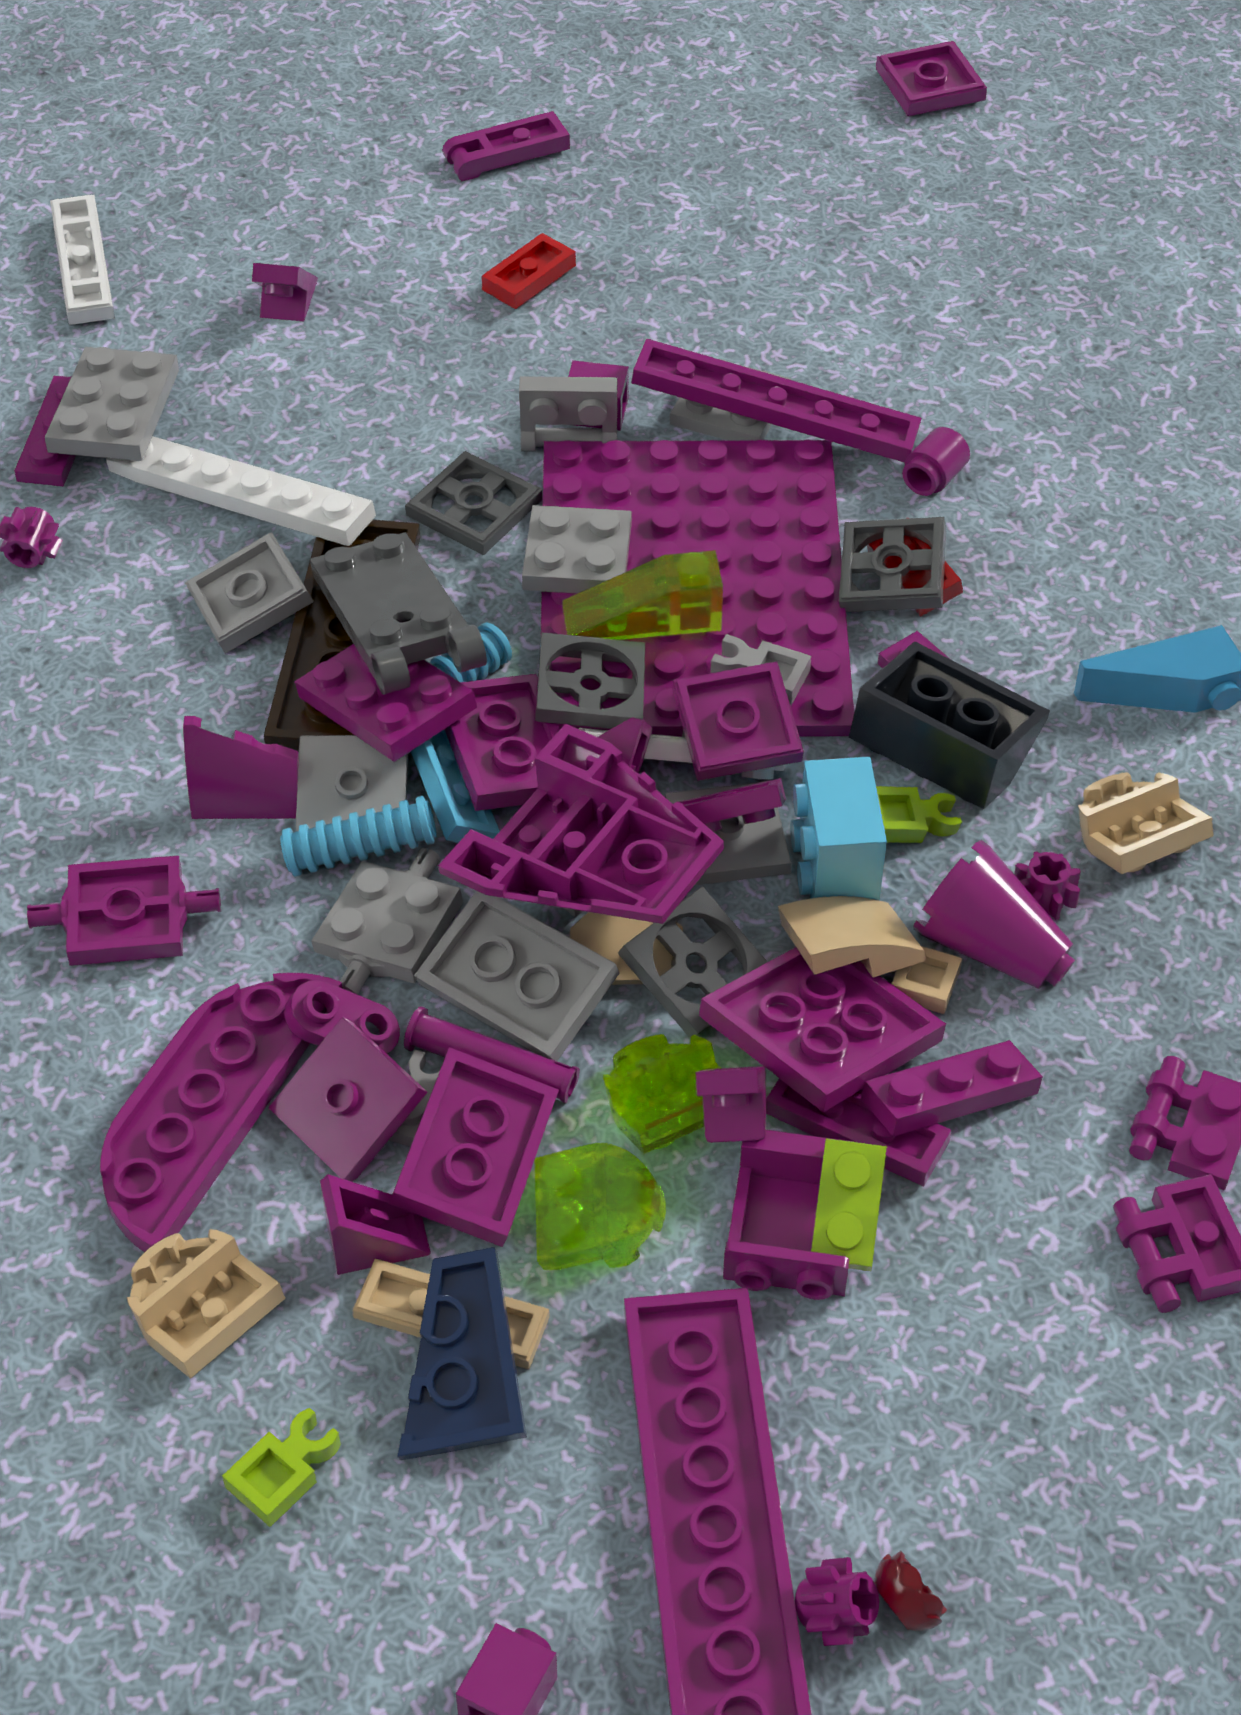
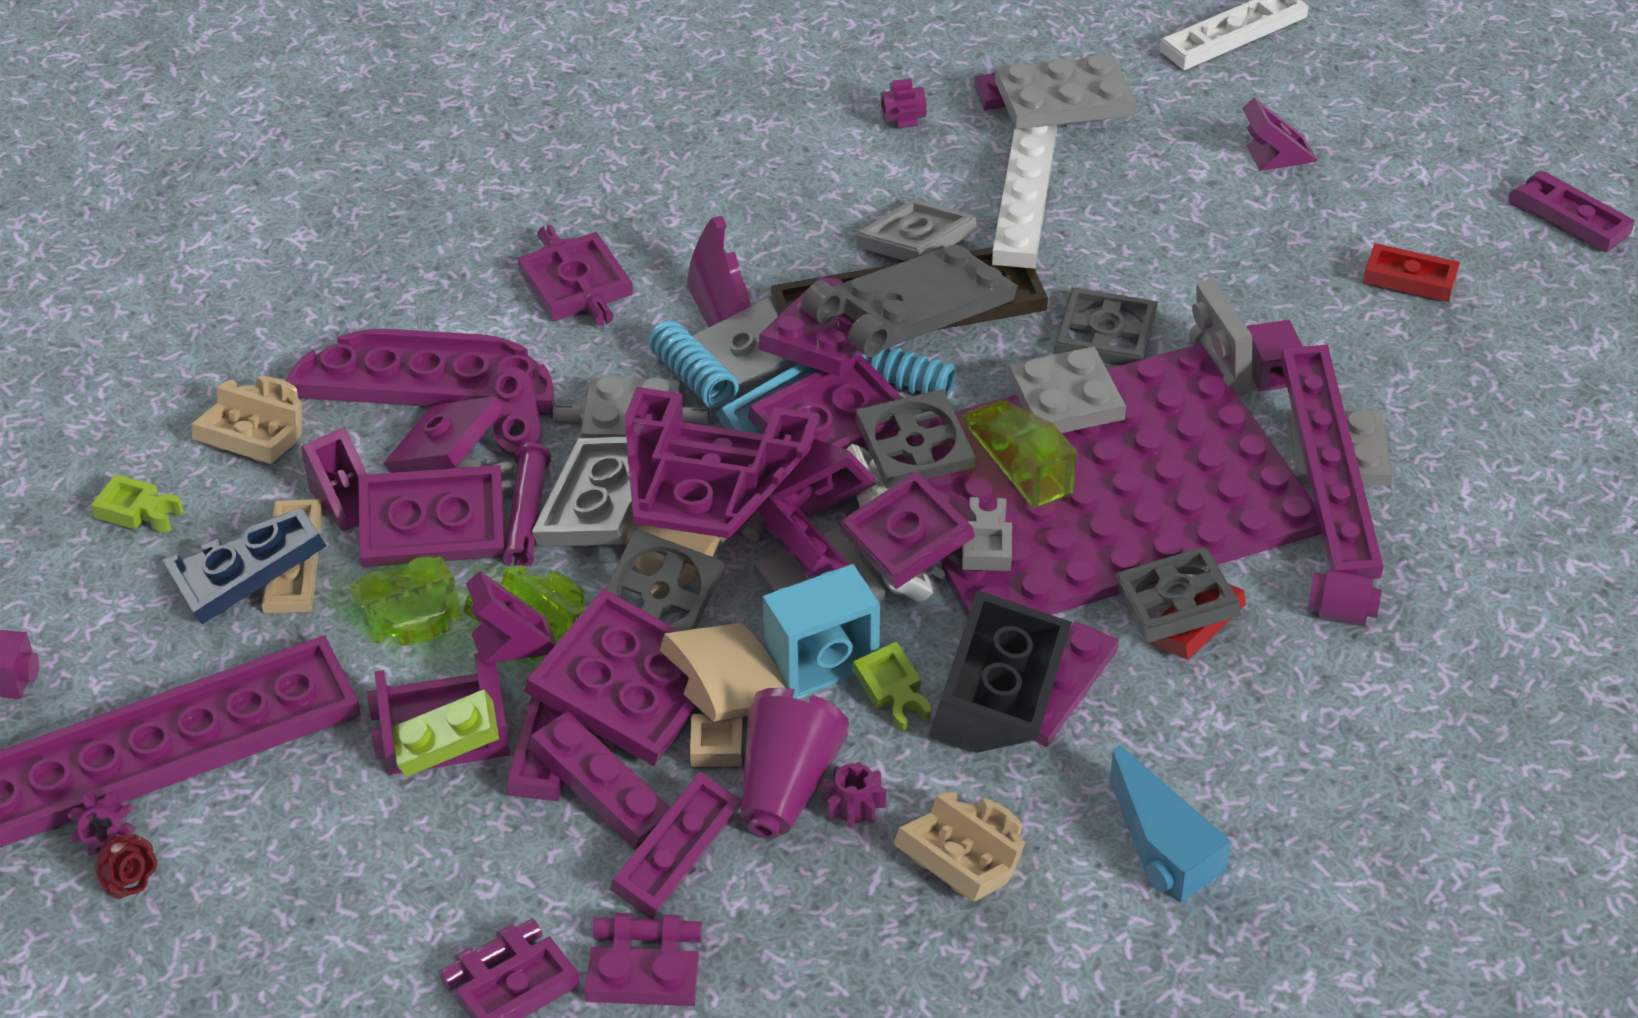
camera: 70 degrees right, 5 degrees down
none -> magenta plate [609,772,742,919]

